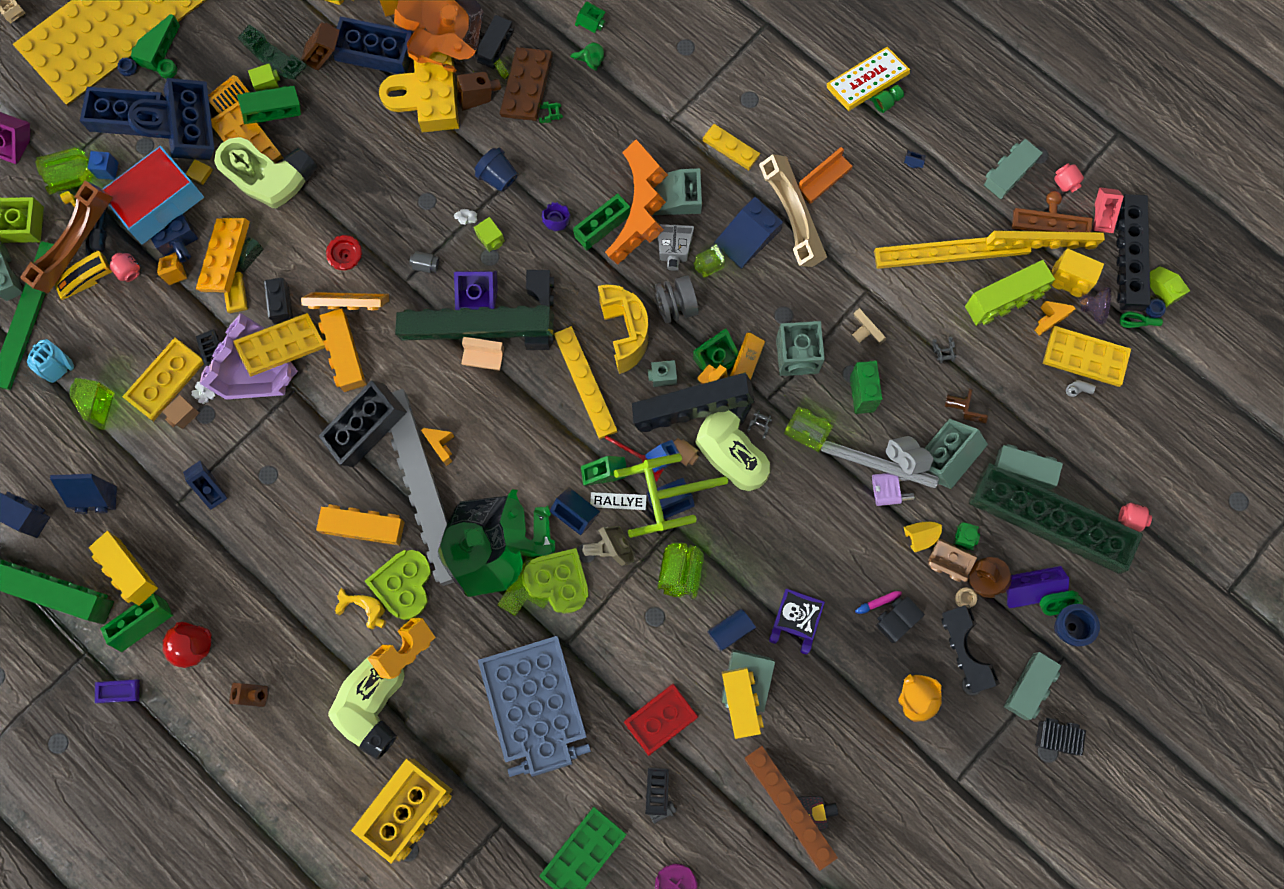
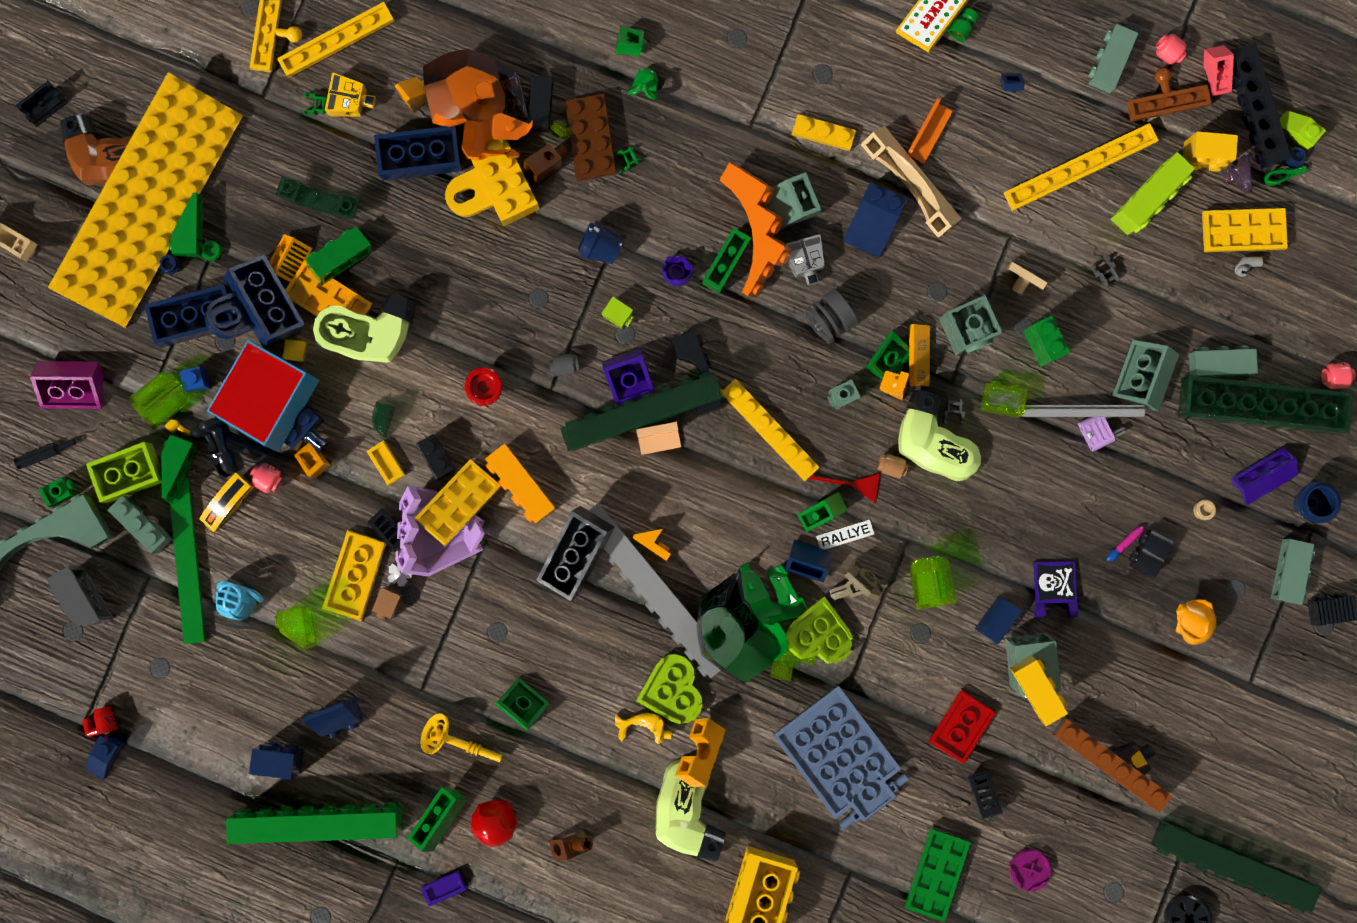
camera: 25 degrees left, 10 degrees up
dark orange arch [20,181,113,293] -> none
yellow brick [89,531,158,606] -> none
dark blue slope [183,460,228,510] -> none
light orange plate [196,218,250,293] -> none
lime brick [248,64,280,92] -> none
reddish brown brick [300,22,340,70] -> none
light orange plate [301,292,389,310] -> none
light orange brick [316,504,405,546] -> none
white plant [454,209,477,225] -> none
yellow cylinder [598,285,648,374] -> none
lime piece [614,453,728,538] -> none
black brick [632,372,755,432] -> none
blue brick [645,440,679,473] -> none
dark blue brick [646,478,695,519] -> none
clear neon green window [694,244,725,277] -> none
light grey brick [886,436,933,475] -> none
yellow brick [903,522,942,552] -> none
medium nougat bracket [928,538,977,582] -> none
black arch [941,604,1000,693] -> none
reddish brown bracket [945,389,988,424] -> none
green brick [953,522,980,551] -> none
reddish brown tile [969,557,1012,598] -> none
yellow plate [986,231,1105,249] -> none
light orange slope [1035,301,1076,336] -> none
green plate [1040,591,1083,616] -> none
none -> green slope [161,435,199,504]
none -> yellow dish [420,713,503,763]
none -> green slope [496,677,550,731]

